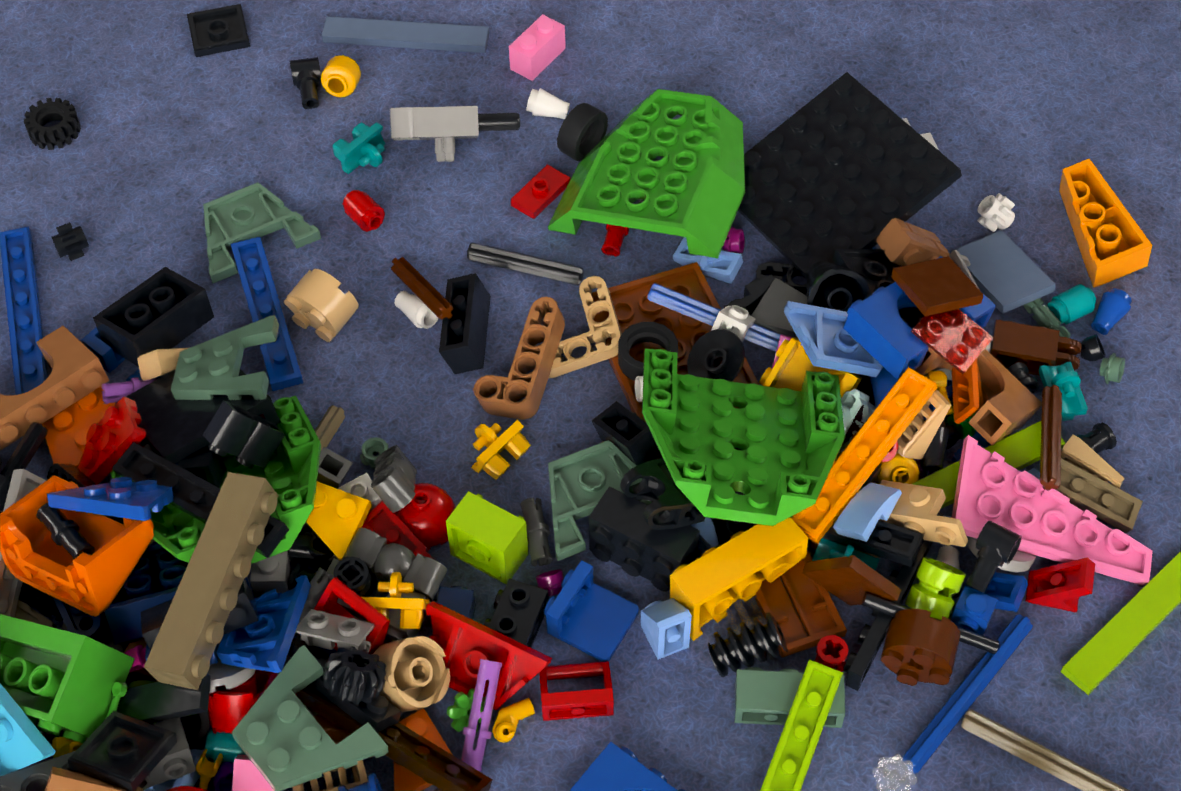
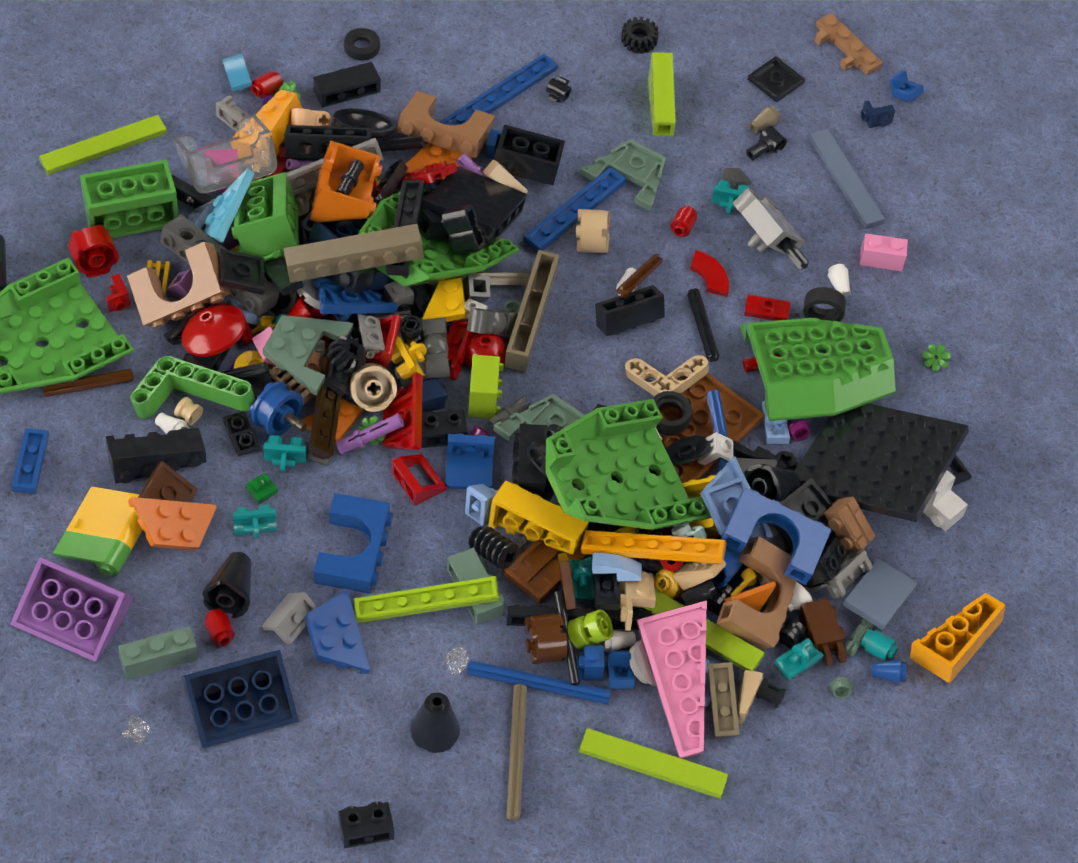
camera: 55 degrees right, 0 degrees up
blue wing [47,477,173,521] -> none
sand green wing [171,315,279,400] -> none
yellow head [321,55,361,97] -> none
yellow hips [471,420,531,480] -> none
medium nougat beam [473,297,565,420] -> none
yellow arm [492,697,535,743] -> none
red bush [814,635,849,672] -> none
reddish brown tile [891,256,984,316] -> none
clear red hinge [911,309,994,374] -> none
black pin [966,521,1022,593] -> none
white gear [977,193,1015,232] -> none
red slope [1025,557,1095,612] -> none
reddish brown axle [1040,385,1062,491] -> none
black hinge [1081,334,1105,362] -> none
none -> dark tan brick [504,250,560,372]
none -> lime slope [648,52,676,136]
none -> red tile [690,250,729,297]
none -> dark grey slope [722,168,752,190]
none -> dark tan cone [749,106,781,134]
none -> bright green plant [922,343,951,371]

